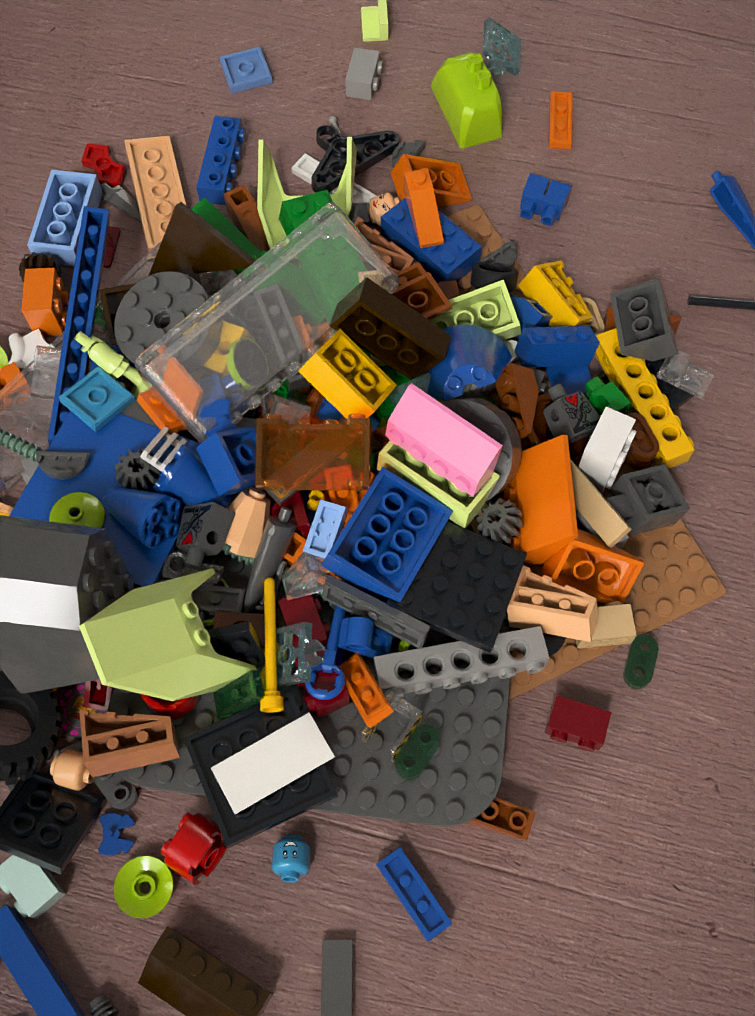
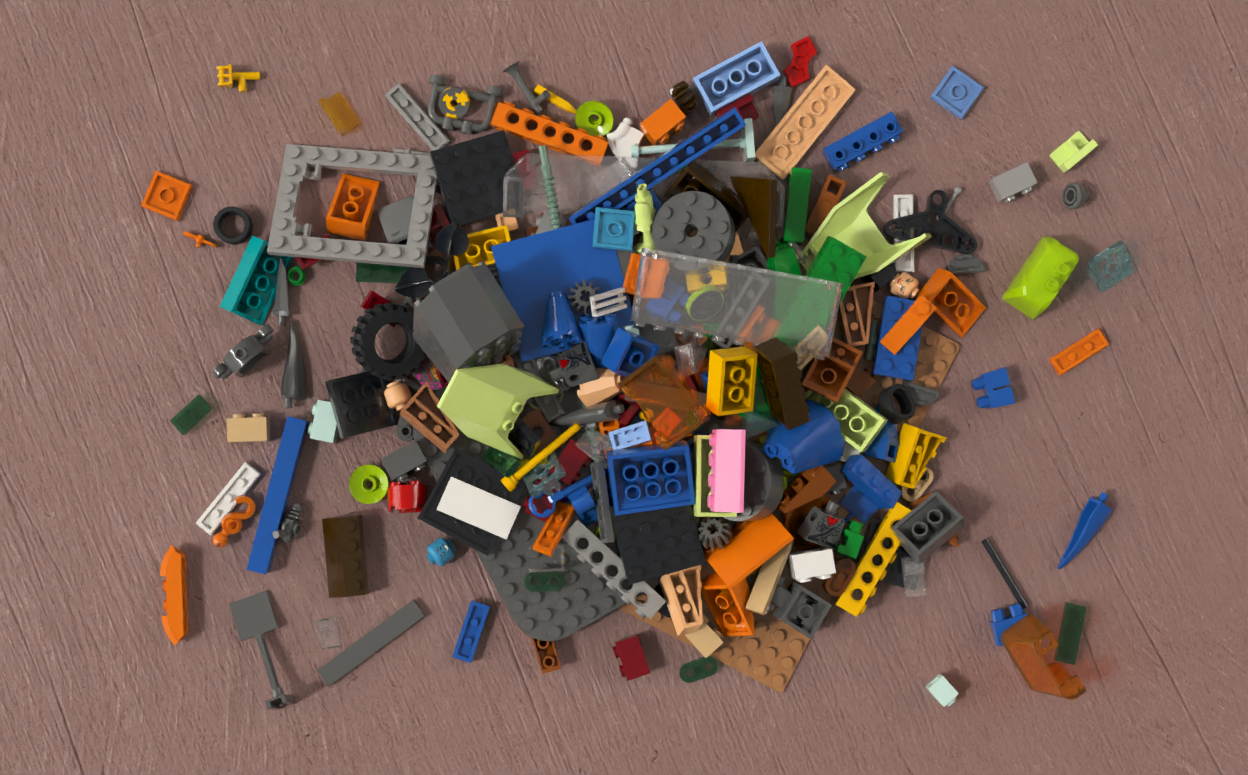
camera: 50 degrees right, 20 degrees up
dark grey tile [36,451,92,480] -> none
lime dish [49,492,105,528] -> none
blue piece [98,813,135,856] -> none
blue piece [199,399,238,437] -> none
none -> dark grey brick [381,440,429,482]
none -> light aqua tile [631,118,755,165]
none -> dark grey brick [1062,182,1089,210]

